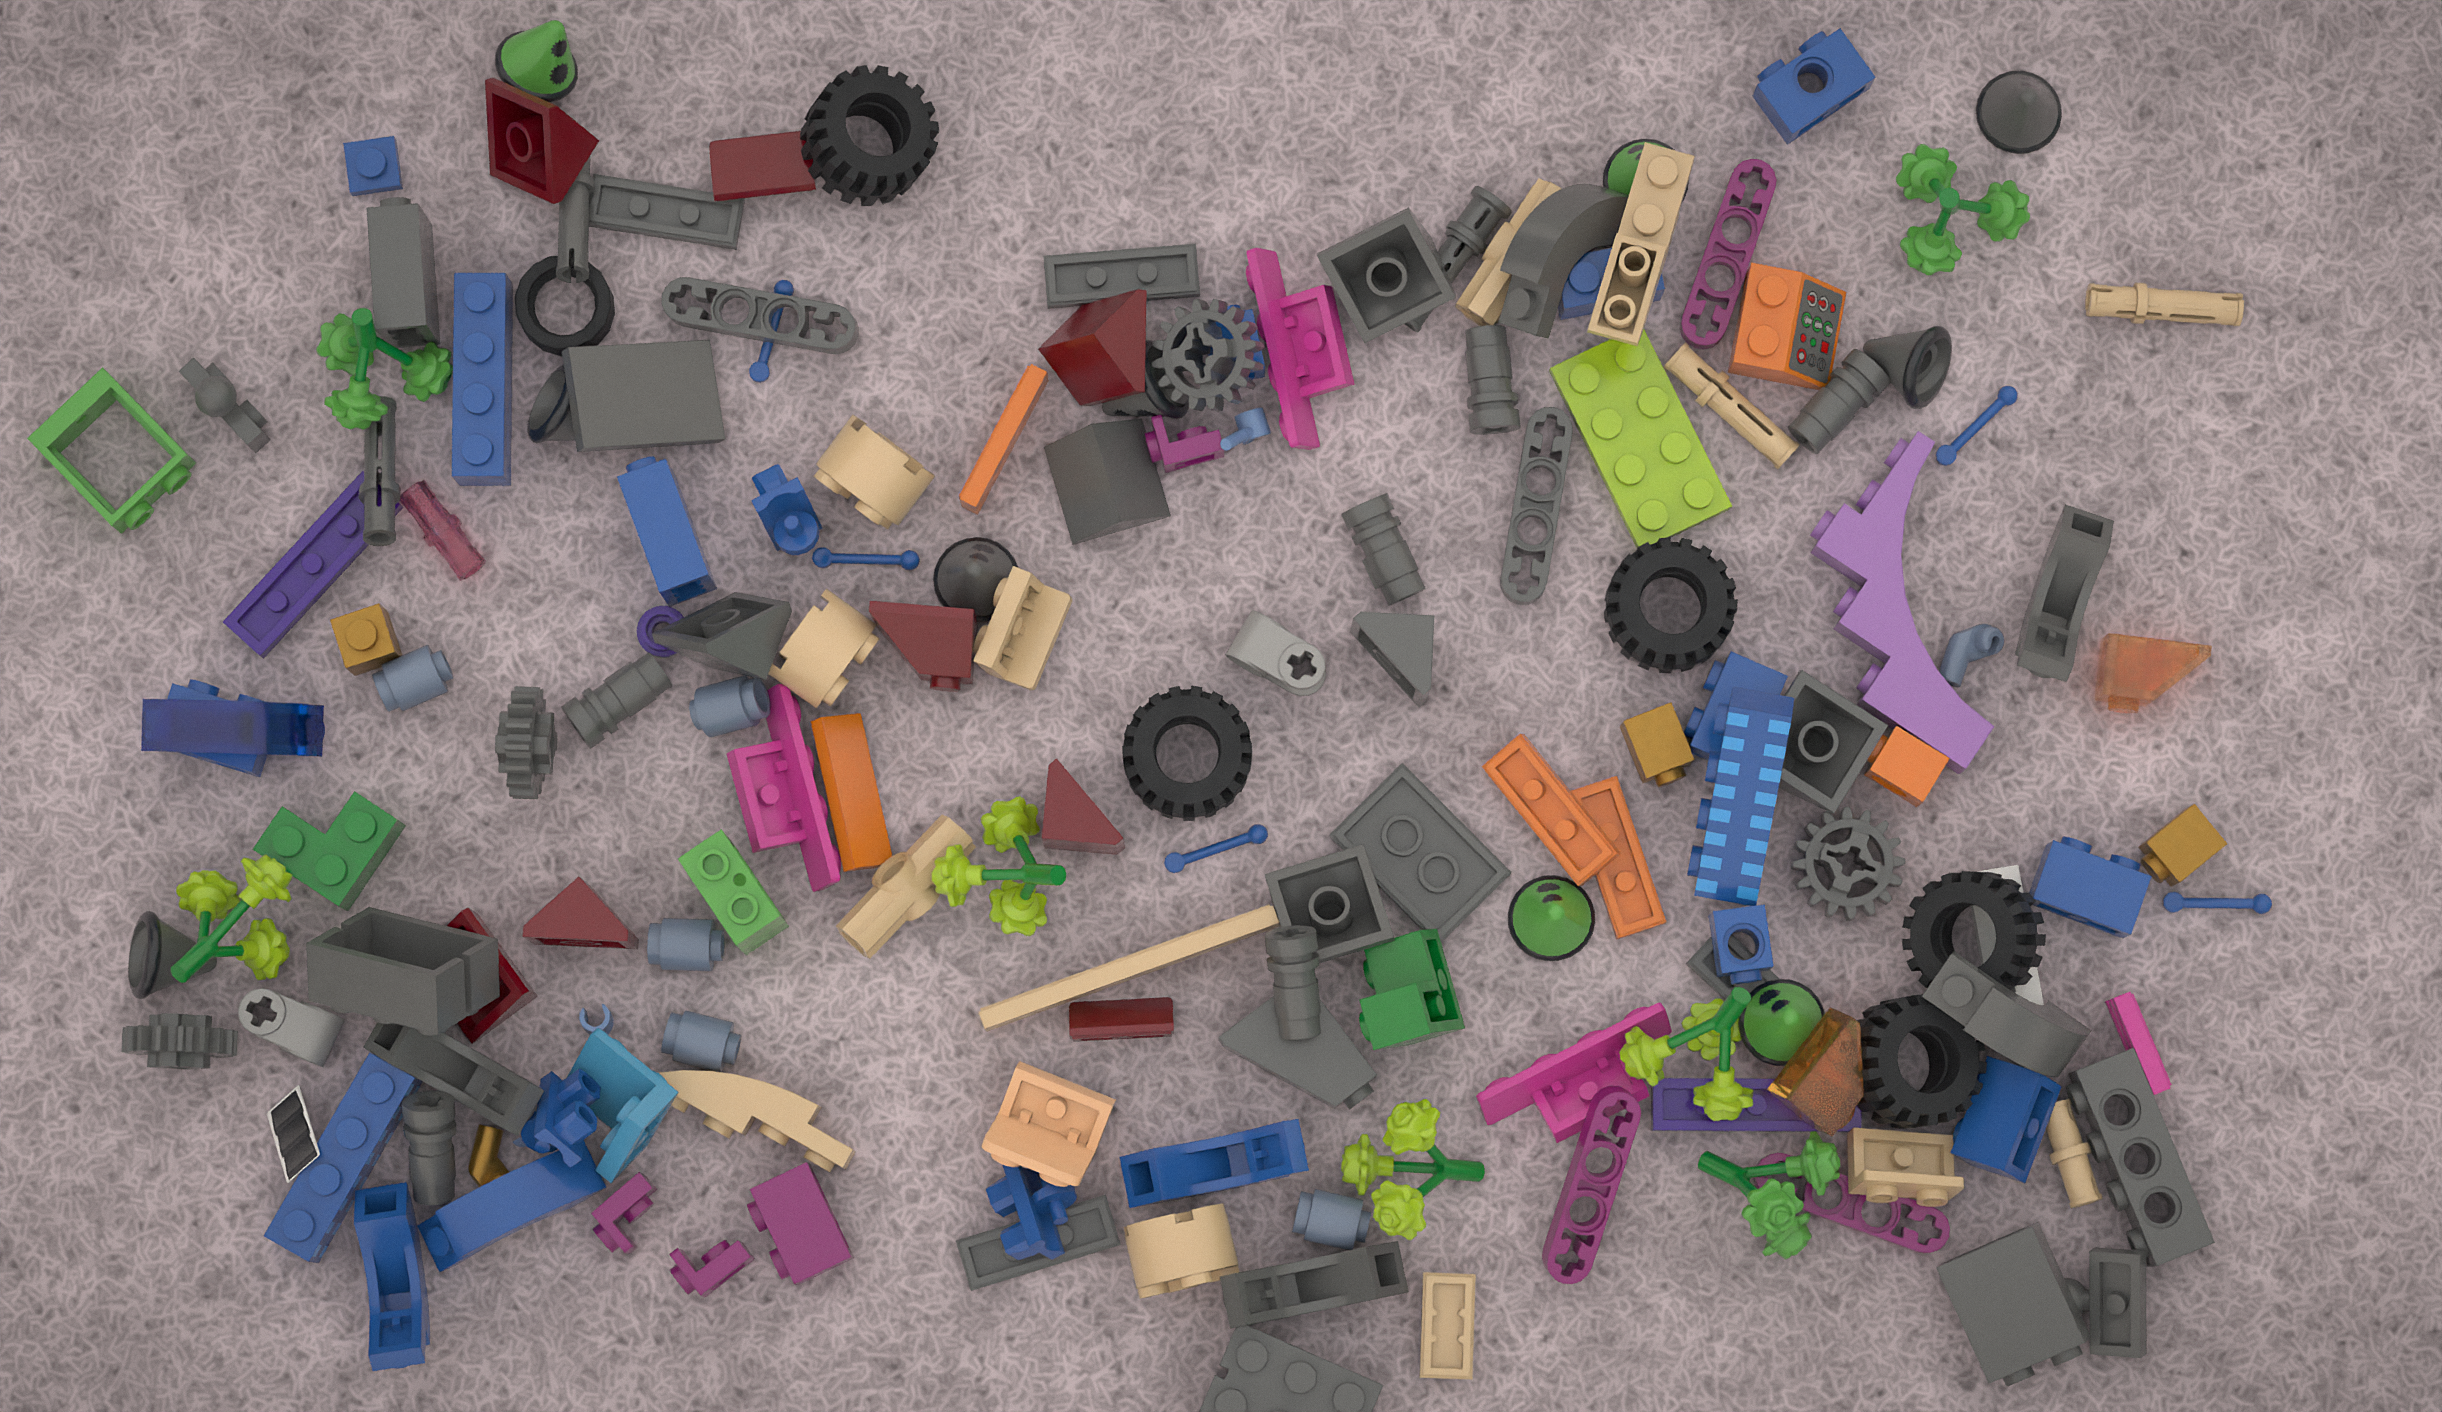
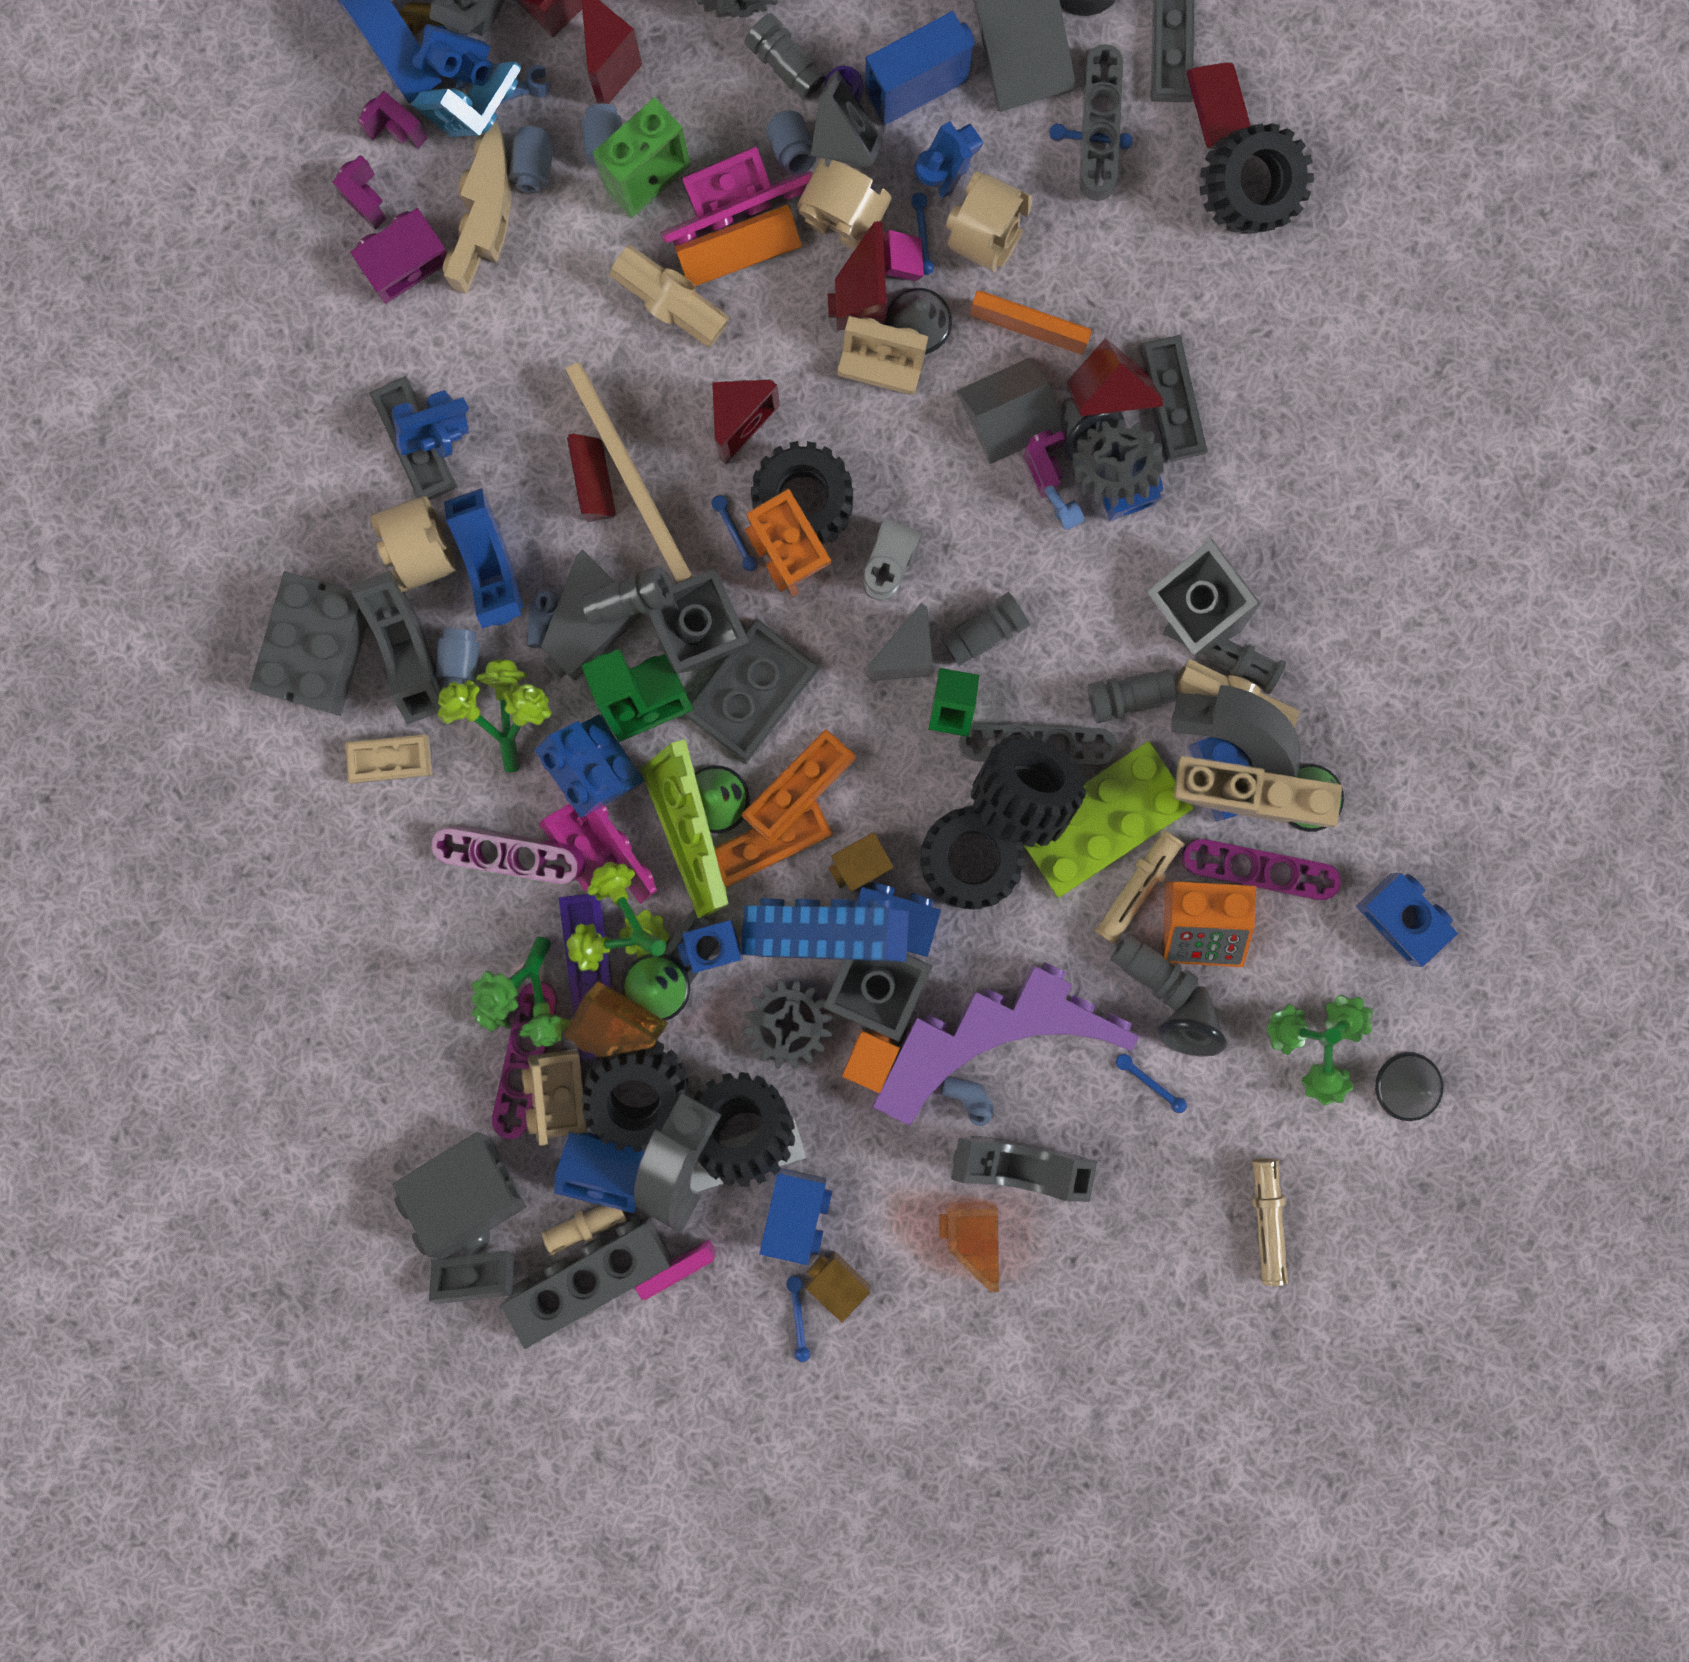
camera: 85 degrees right, 5 degrees up
lime plant [932,796,1066,936] -> none
light nougat bracket [981,1061,1116,1187] -> none
dark pink bracket [1246,247,1355,450] -> none
none -> sand blue arm [527,590,560,648]
none -> blue plate [534,714,645,818]
none -> lime wing [640,739,729,919]
none -> orange bracket [744,489,832,598]
none -> dark pink tile [883,230,924,281]
none -> green brick [928,668,980,737]
none -> black tyre [971,735,1086,847]

